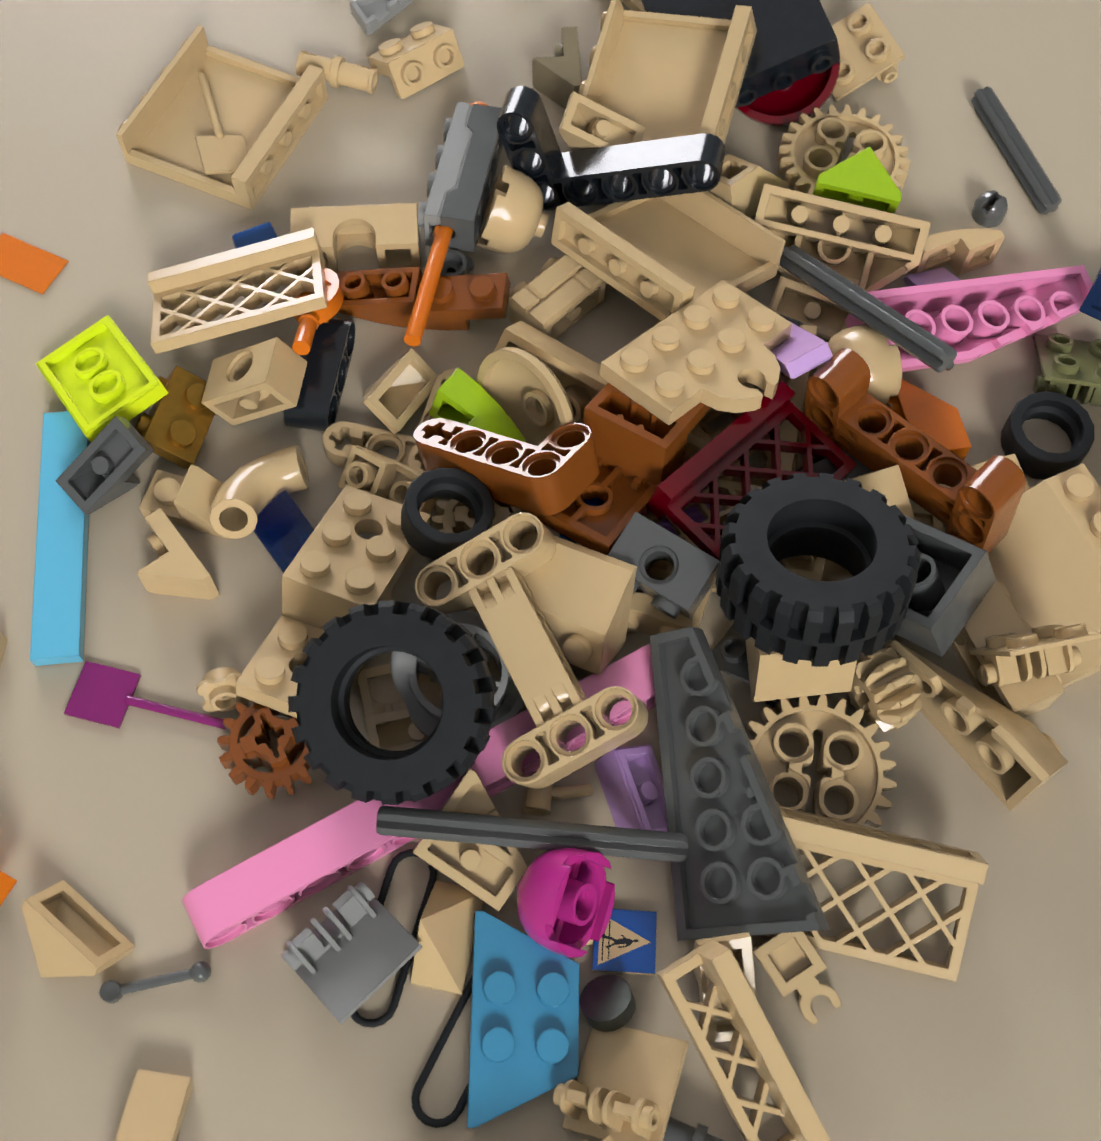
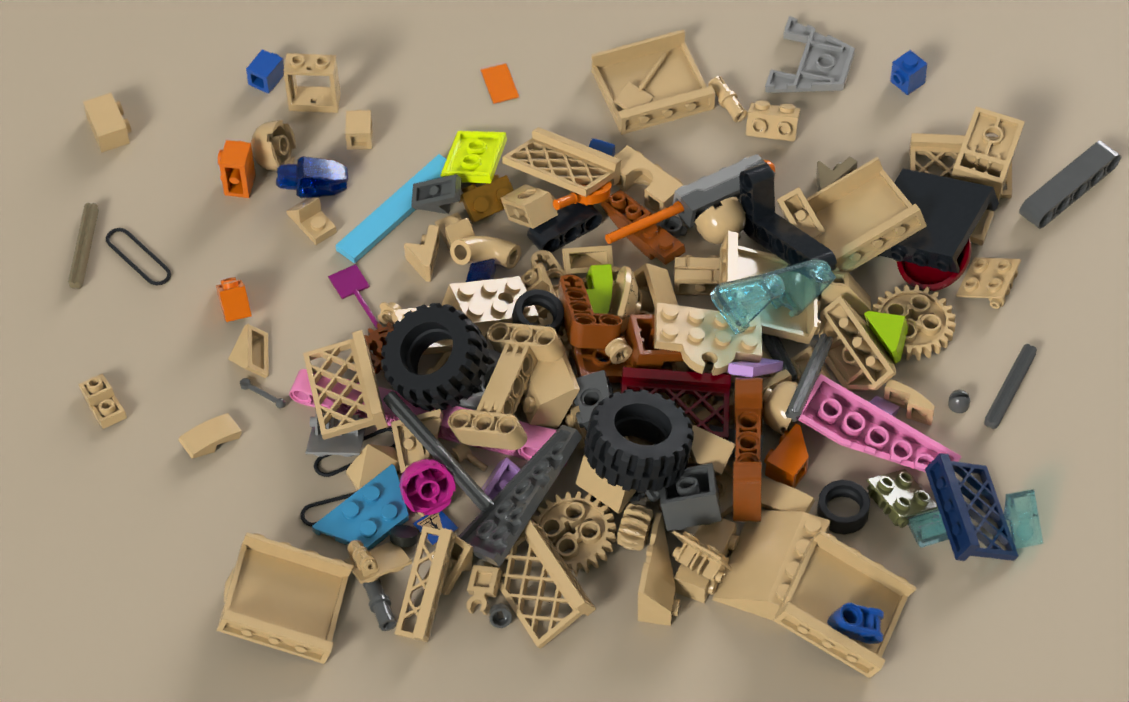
camera: 50 degrees right, 10 degrees down
none -> tan fence [303,330,388,440]
none -> dark grey hinge [489,603,512,628]
none -> tan bush [605,338,632,364]
none -> clear light blue windscreen [710,259,836,334]

